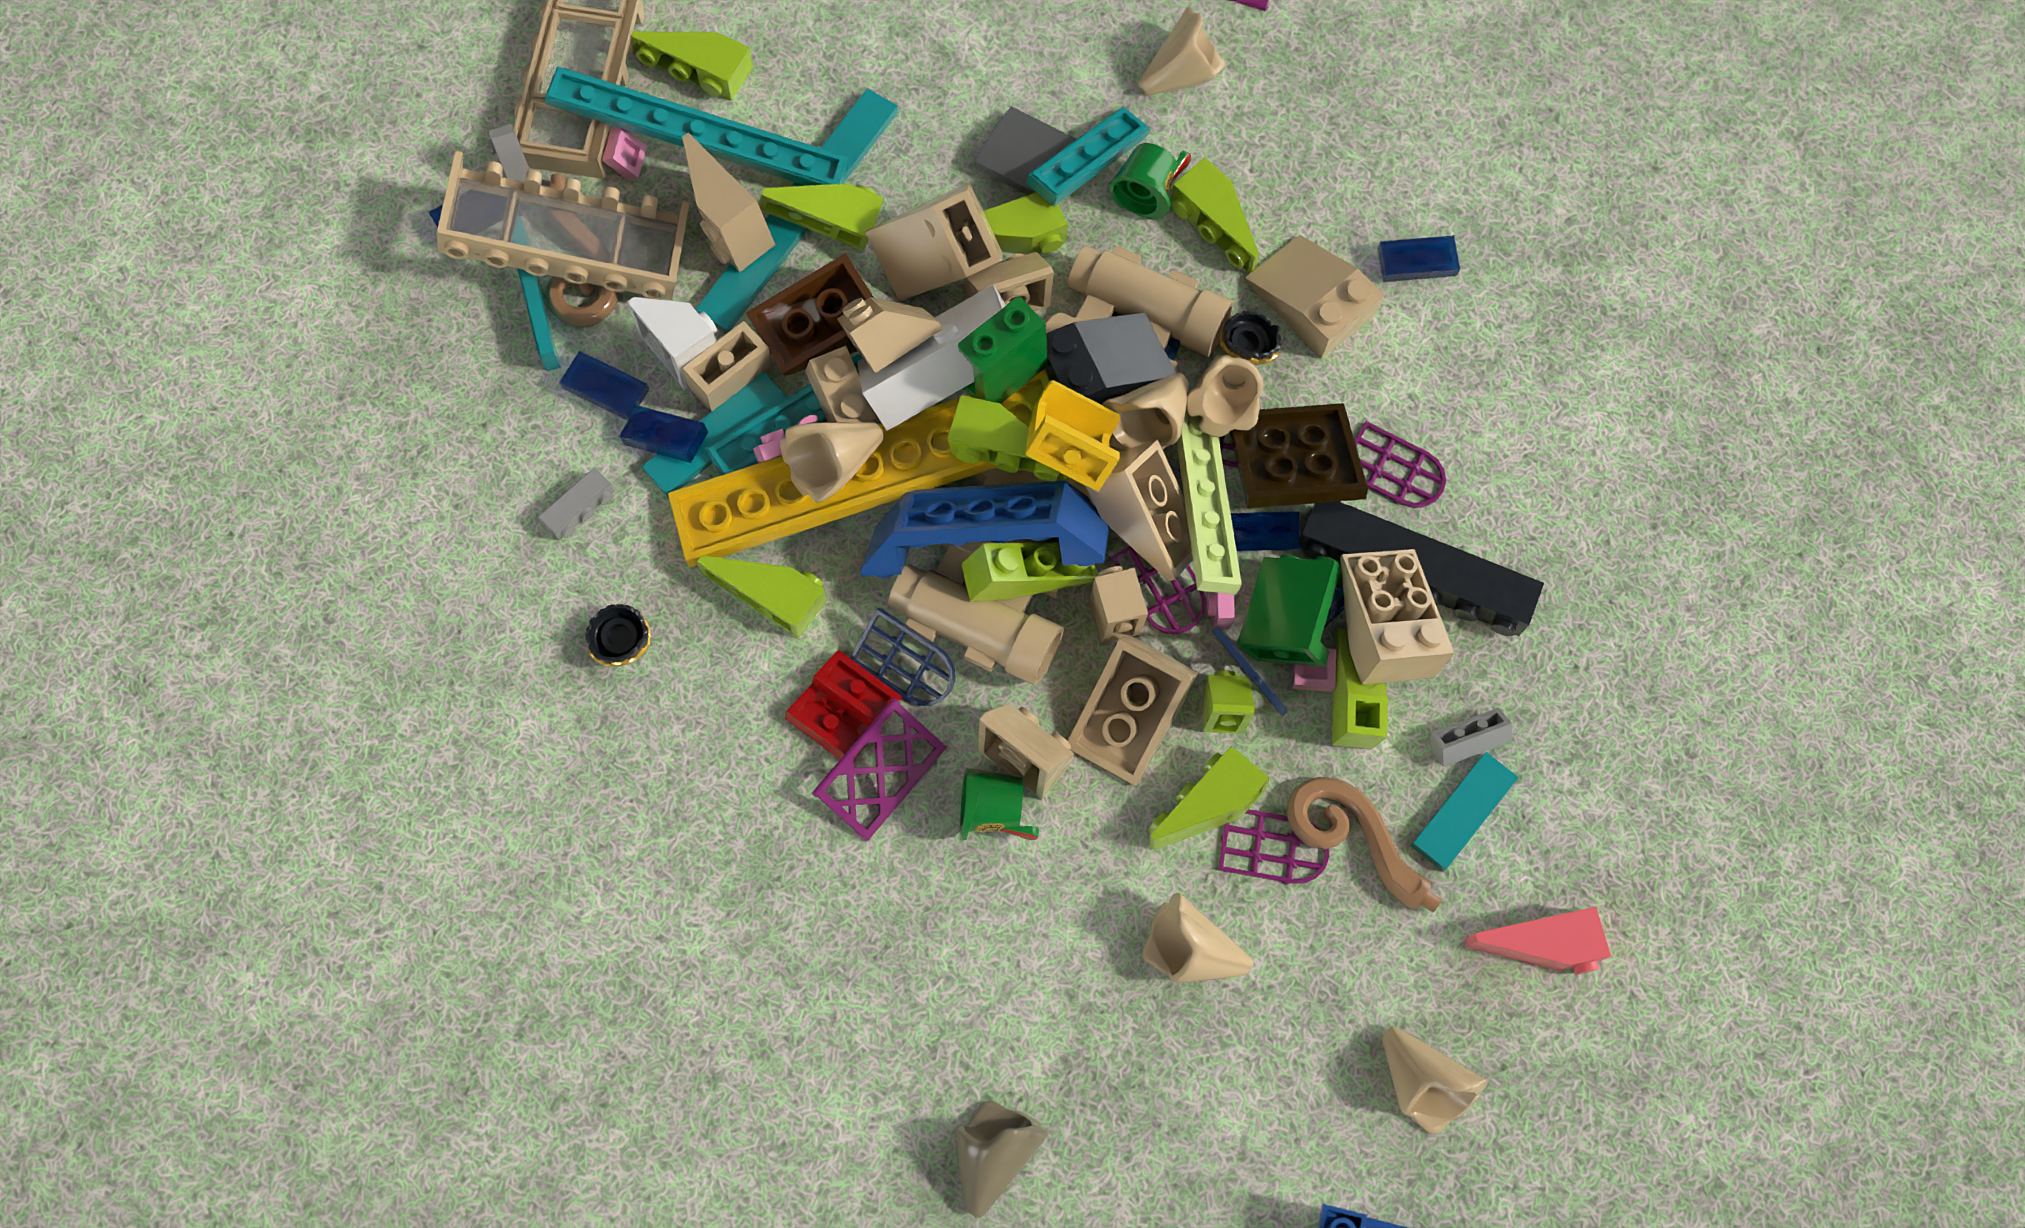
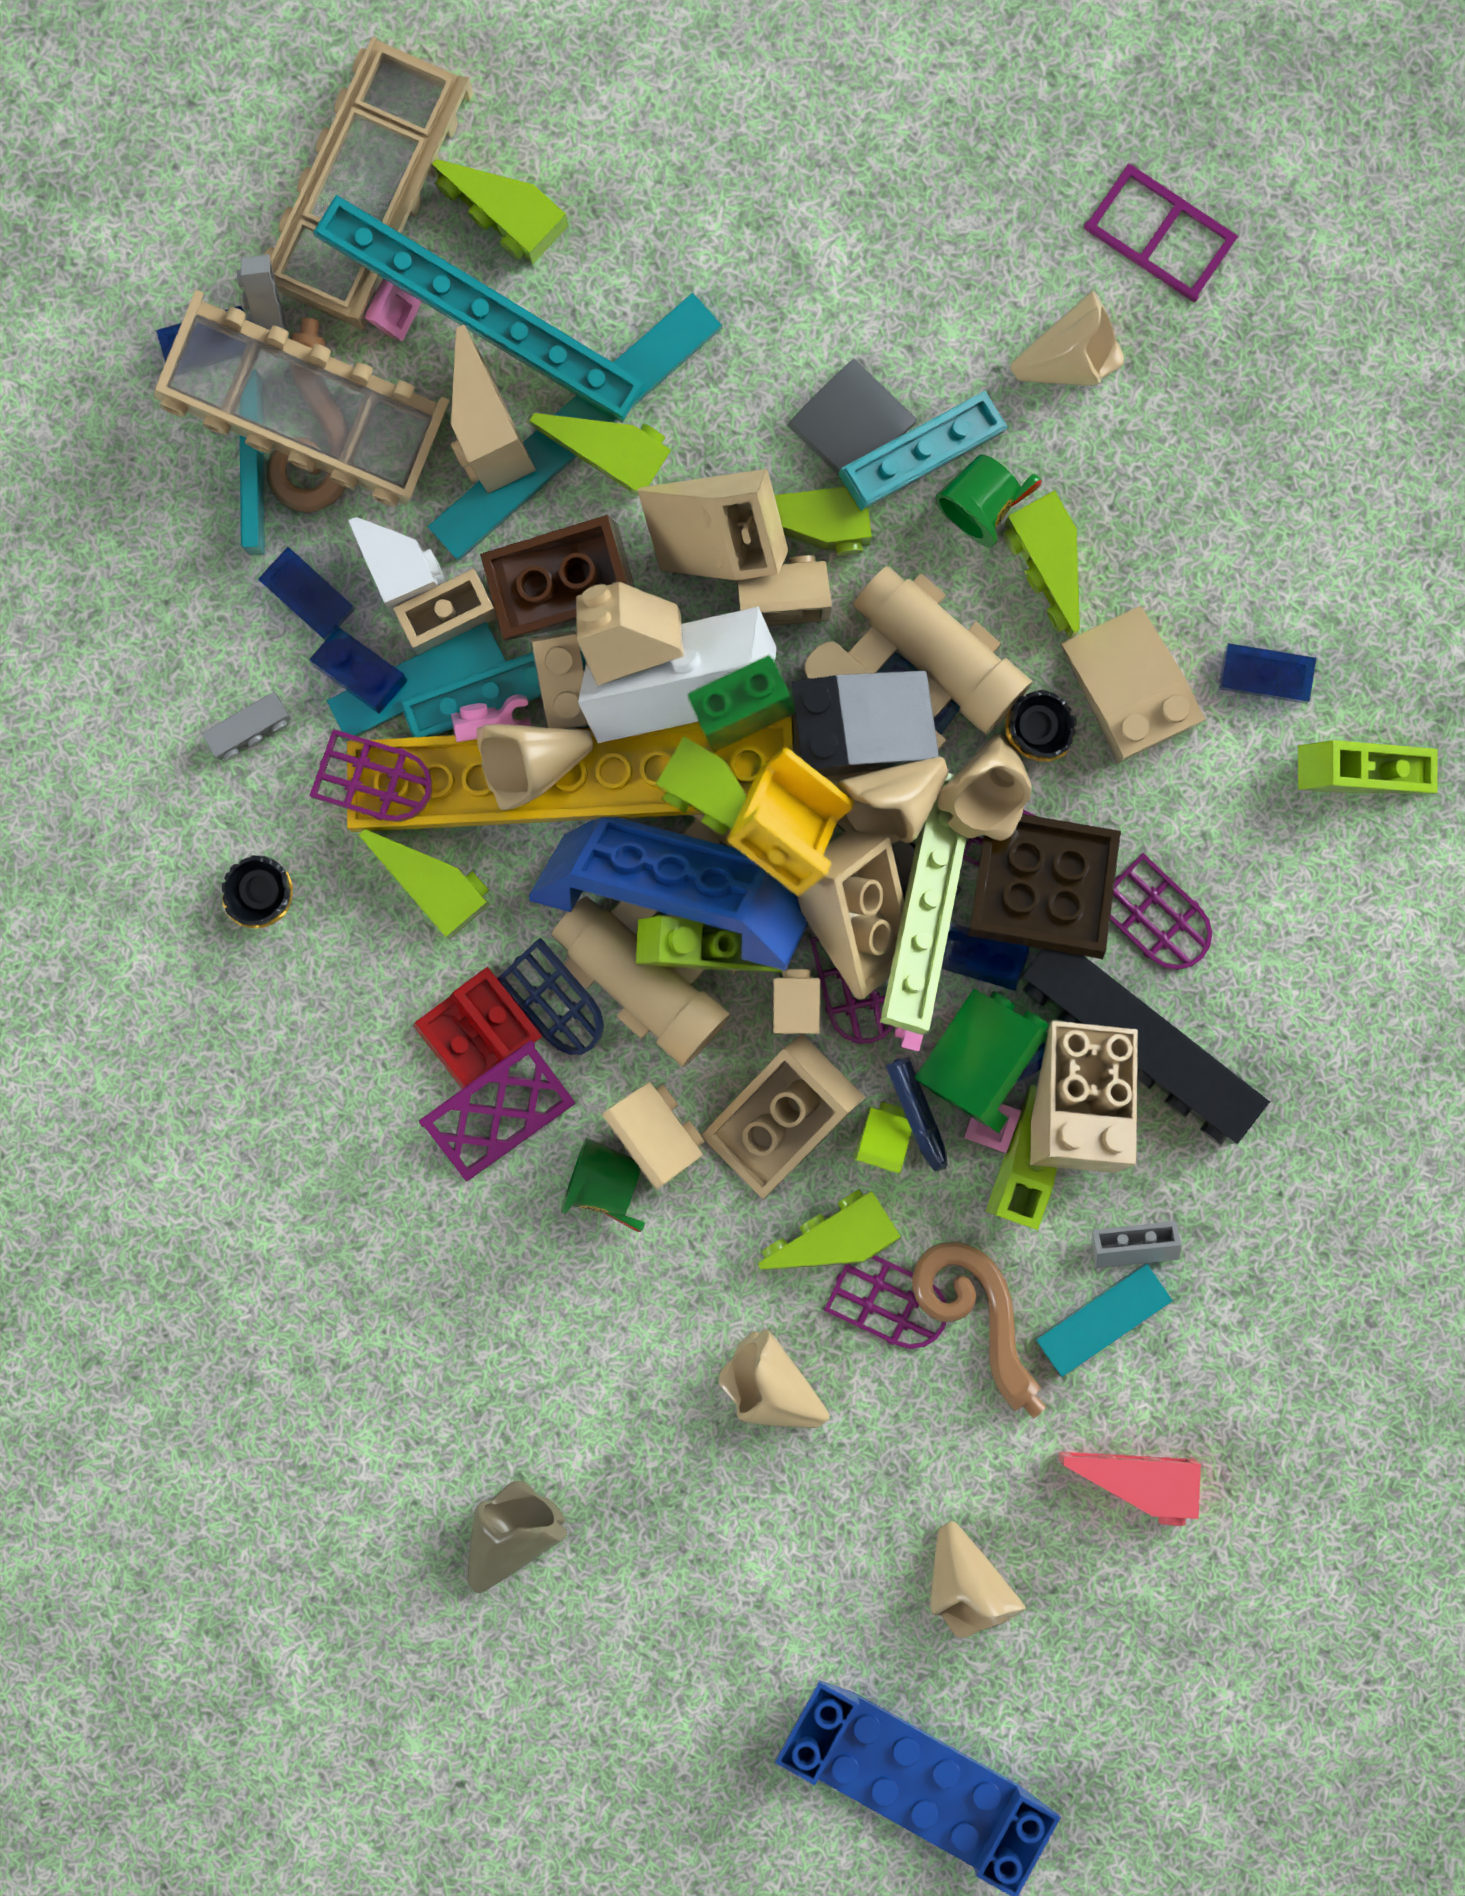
camera: 25 degrees right, 15 degrees up
none -> magenta window [309,729,433,822]
none -> lime slope [1298,740,1438,794]

